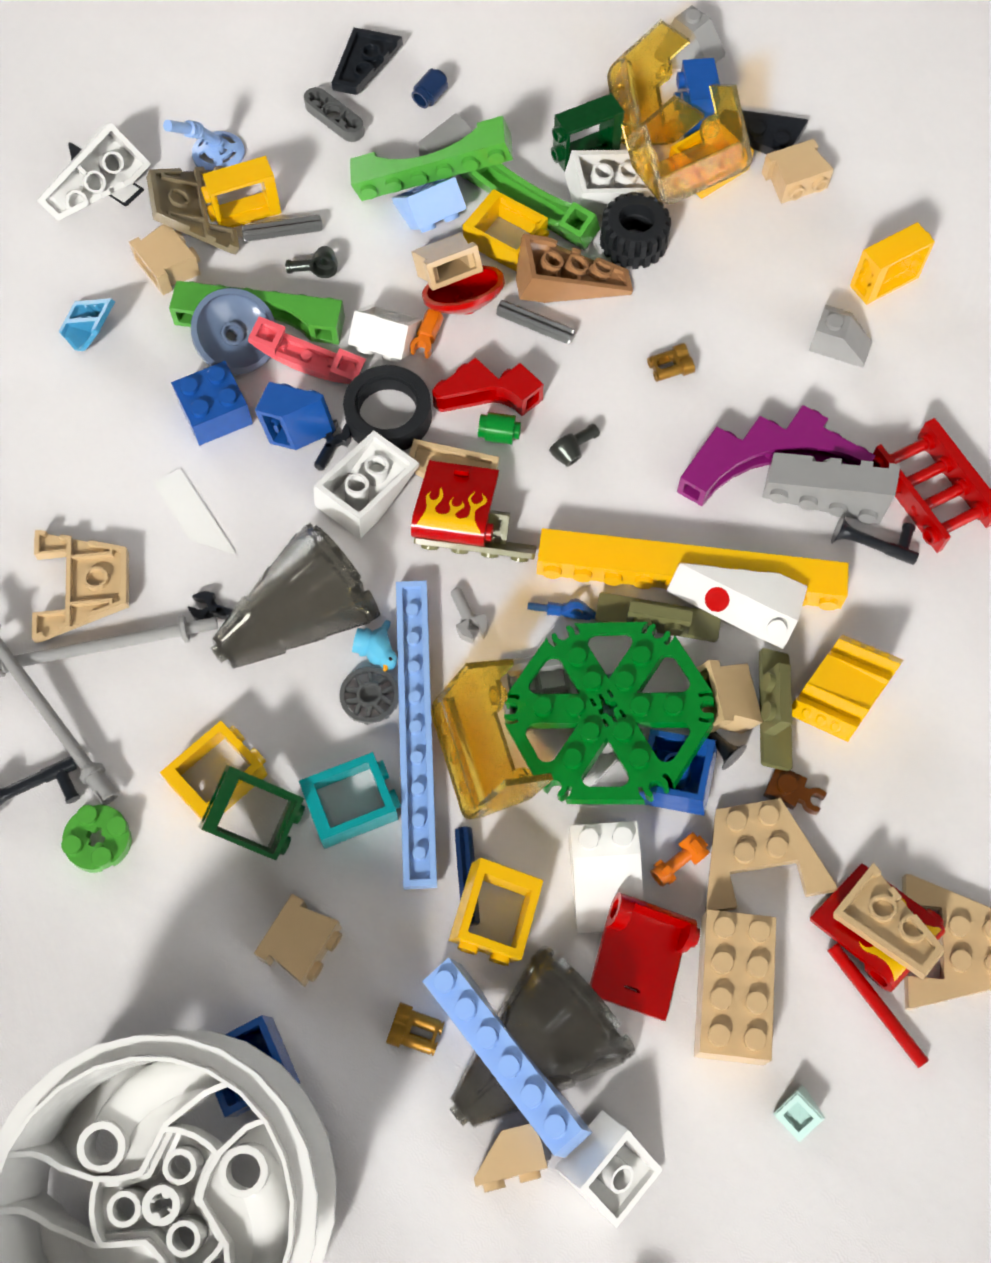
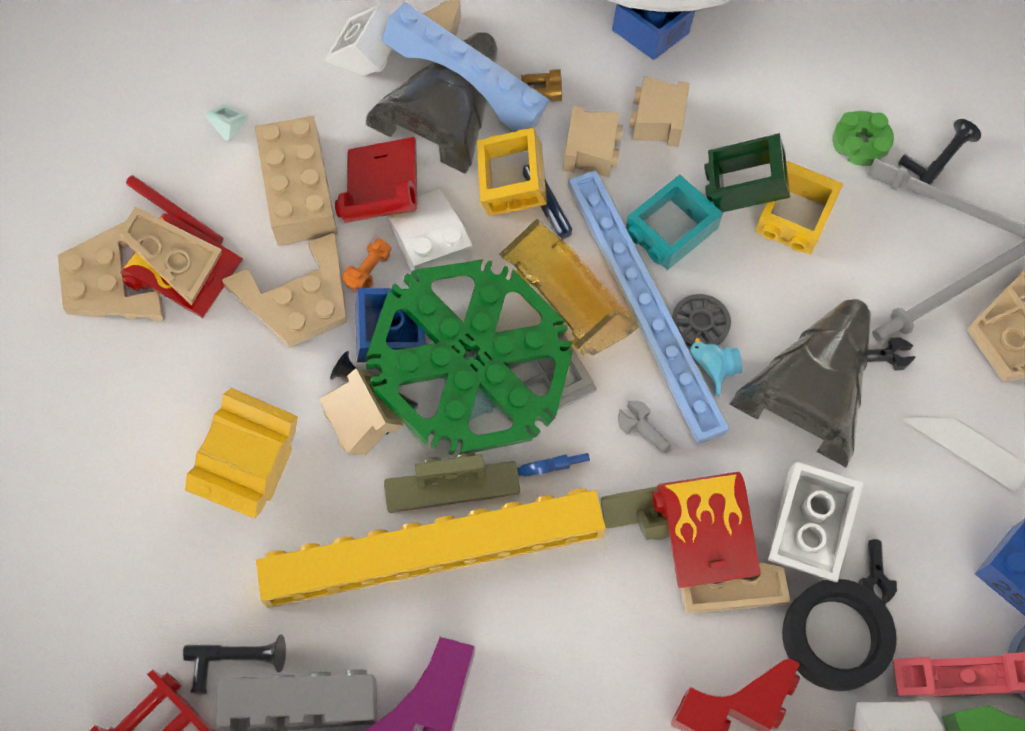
camera: 160 degrees right, 0 degrees up
blue slope [255,382,336,450] -> none
green brick [478,412,521,445] -> none
pearl dark grey bar [549,423,600,467] -> none
white wedge [666,563,808,649] -> none
olive bracket [759,648,793,771] -> none
reddish brown plate [763,769,827,815] -> none
none -> tan hips [563,106,624,178]

